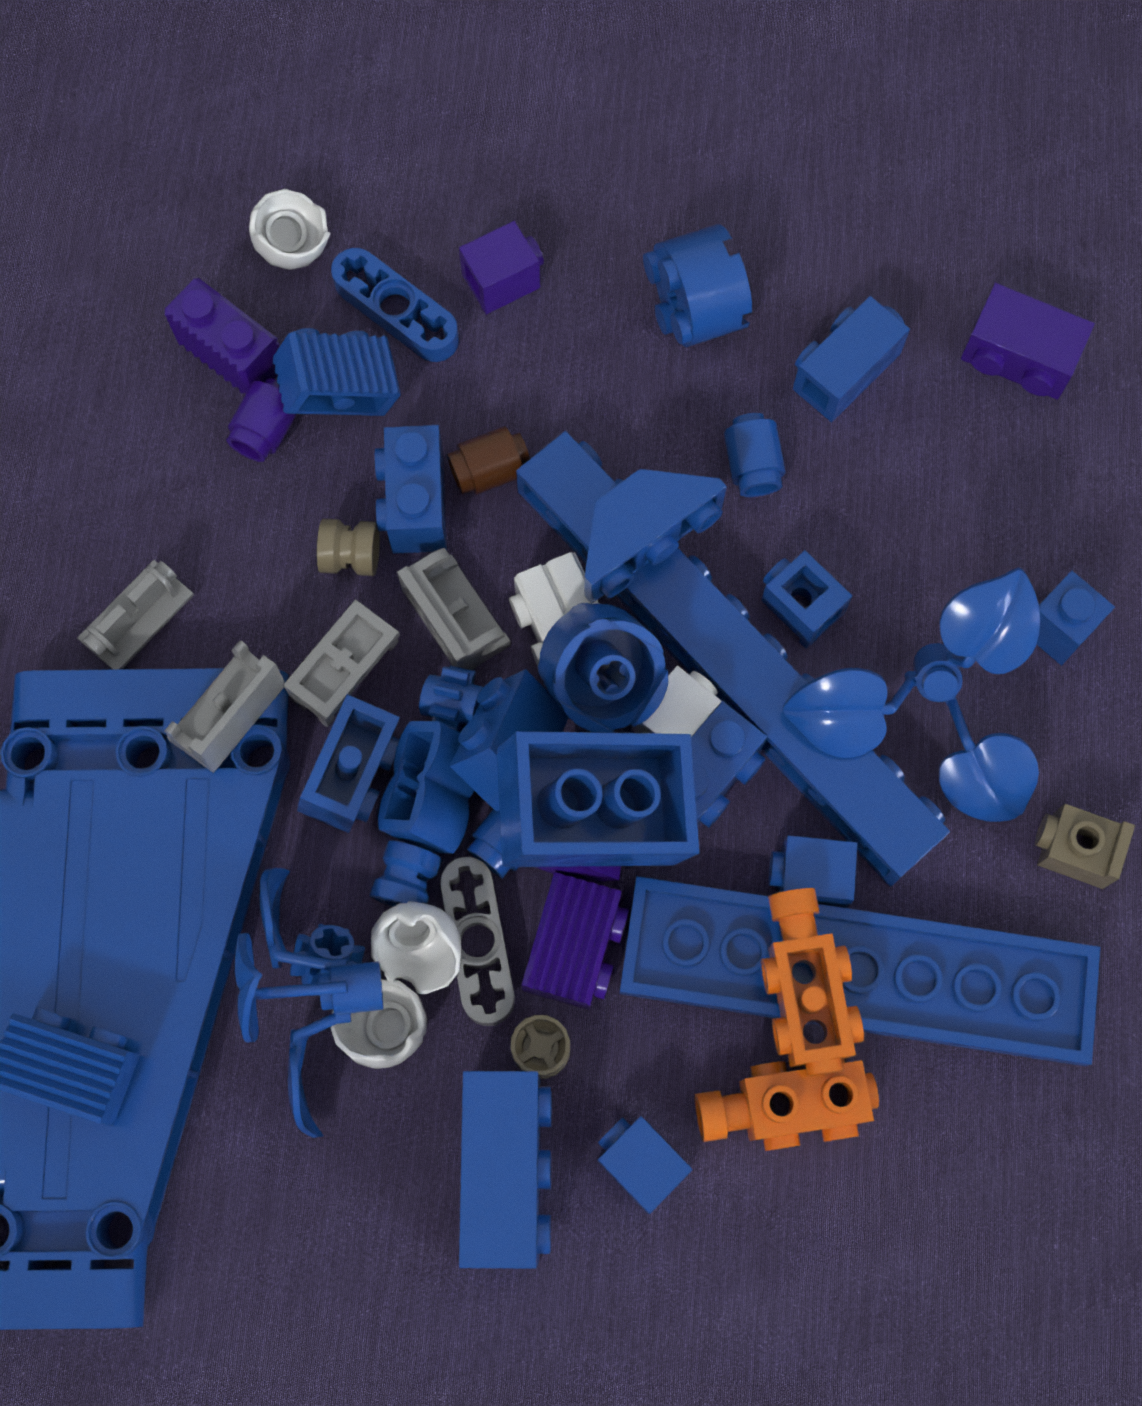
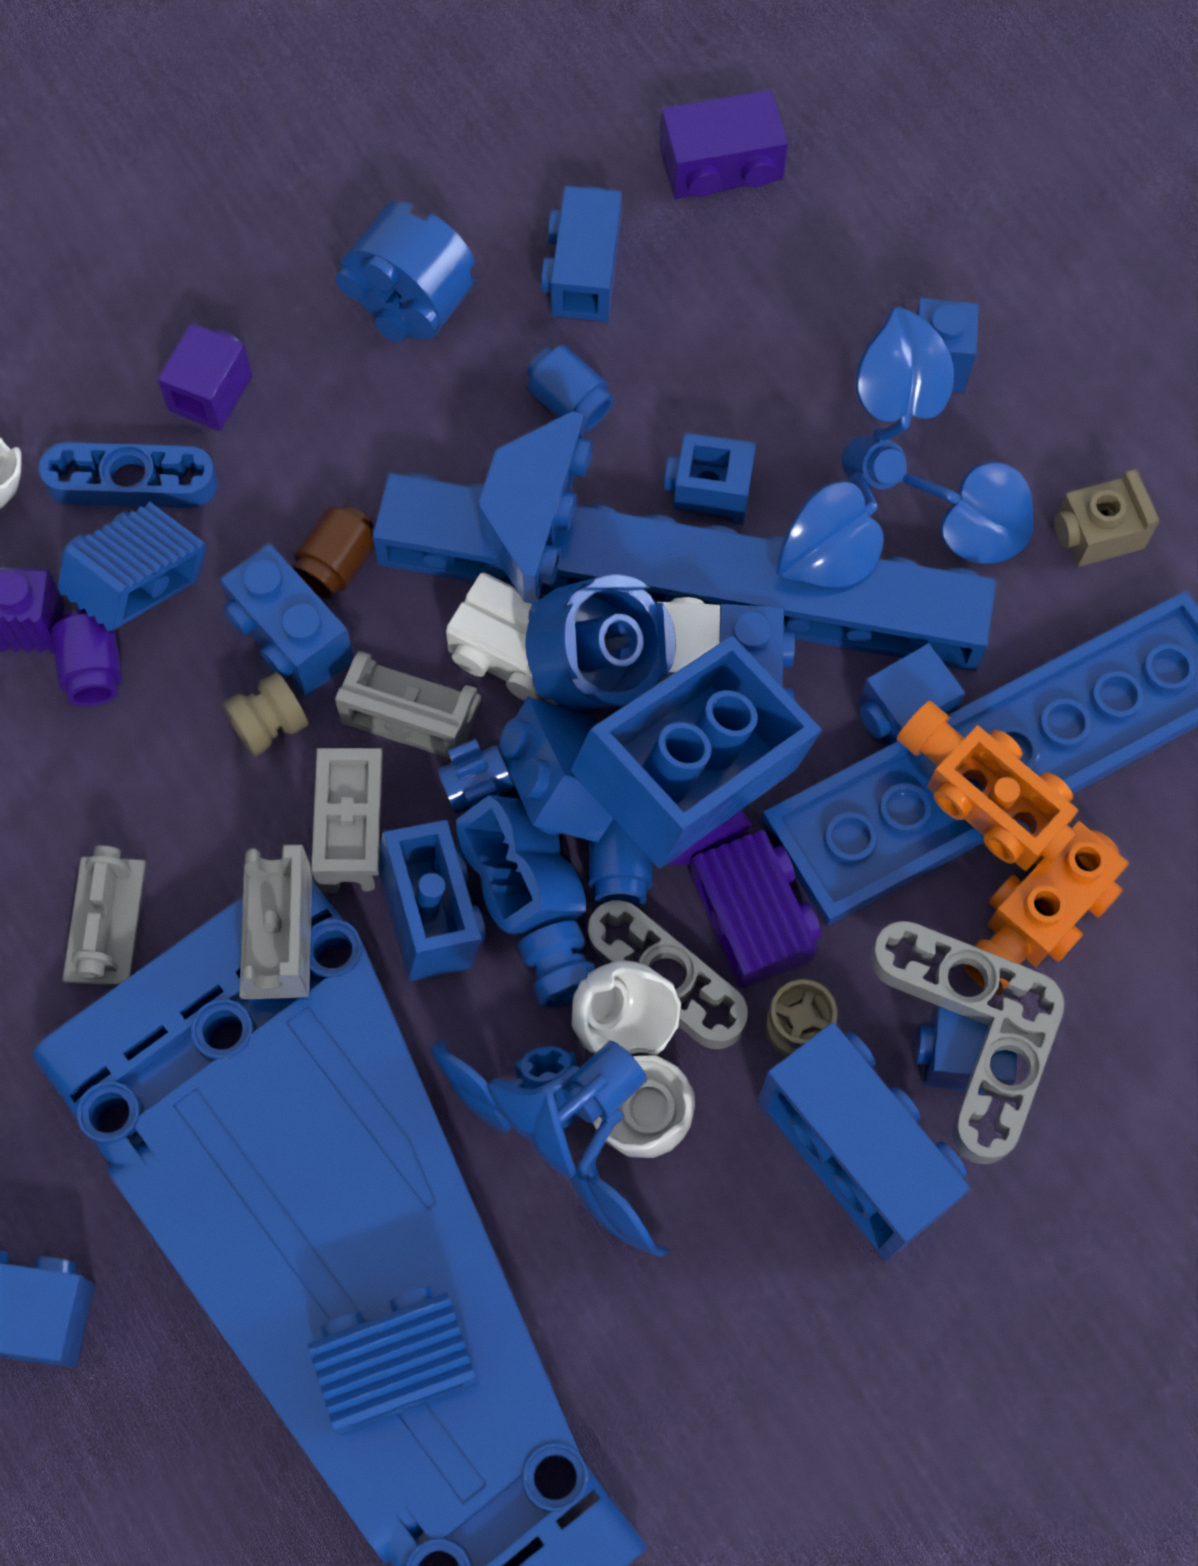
camera: 40 degrees left, 5 degrees down
none -> light grey beam [870,921,1065,1165]

